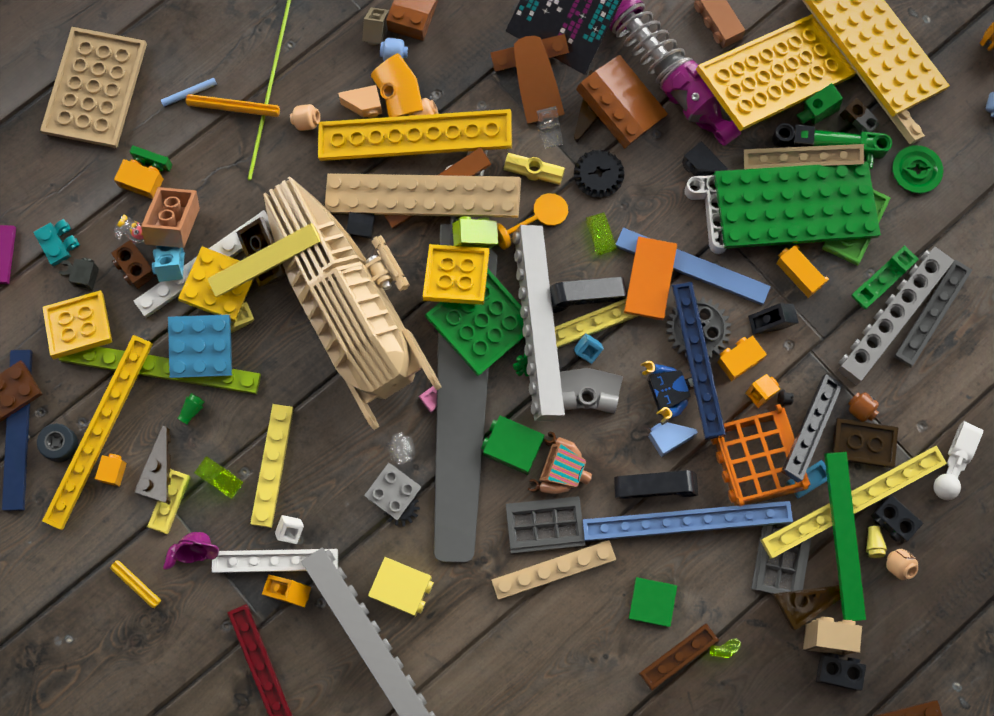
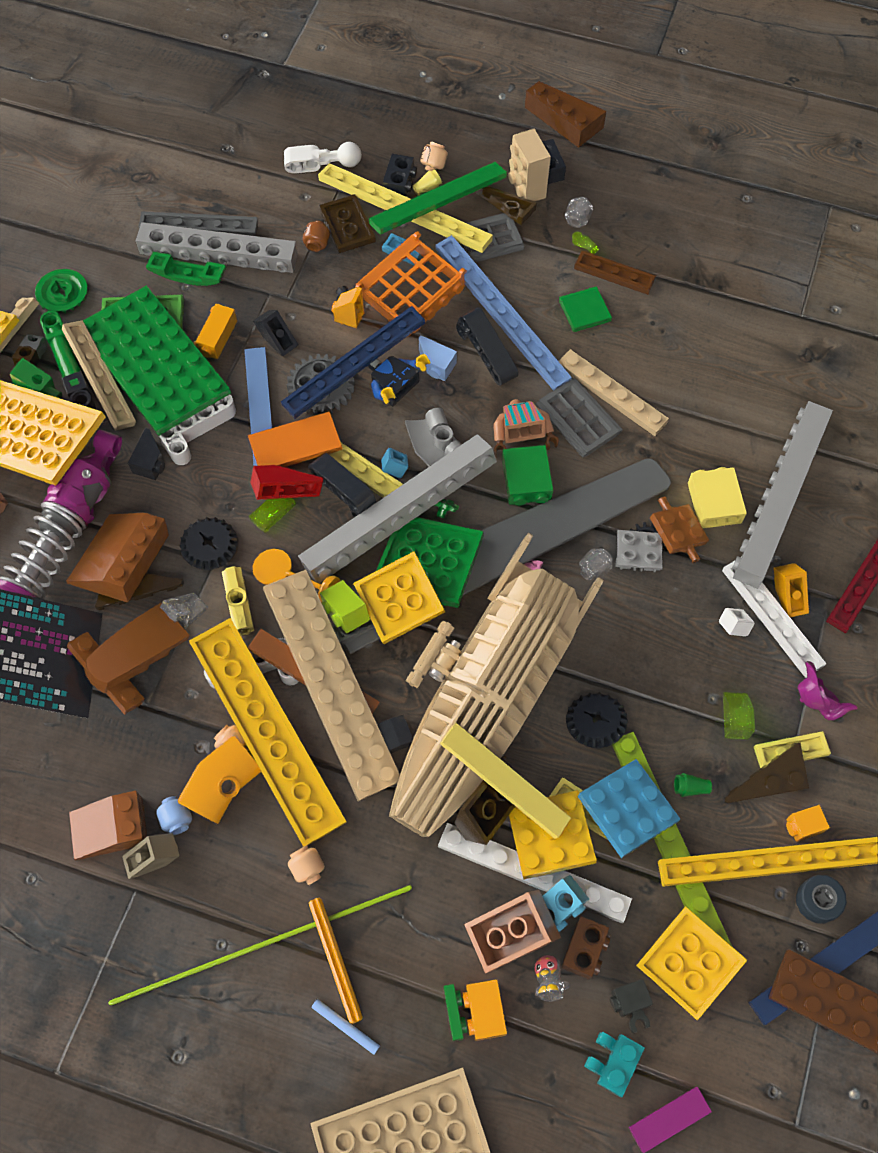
camera: 120 degrees left, 10 degrees down
light yellow plate [250,404,294,528] -> none
light nougat slope [338,85,382,118] -> none
light orange brick [717,335,767,382] -> none
plate [781,374,843,483] -> none
none -> red slope [250,465,323,500]
none -> clear head [565,197,593,228]
none -> black gear [566,692,628,748]
none -> dark orange plate [650,496,709,563]

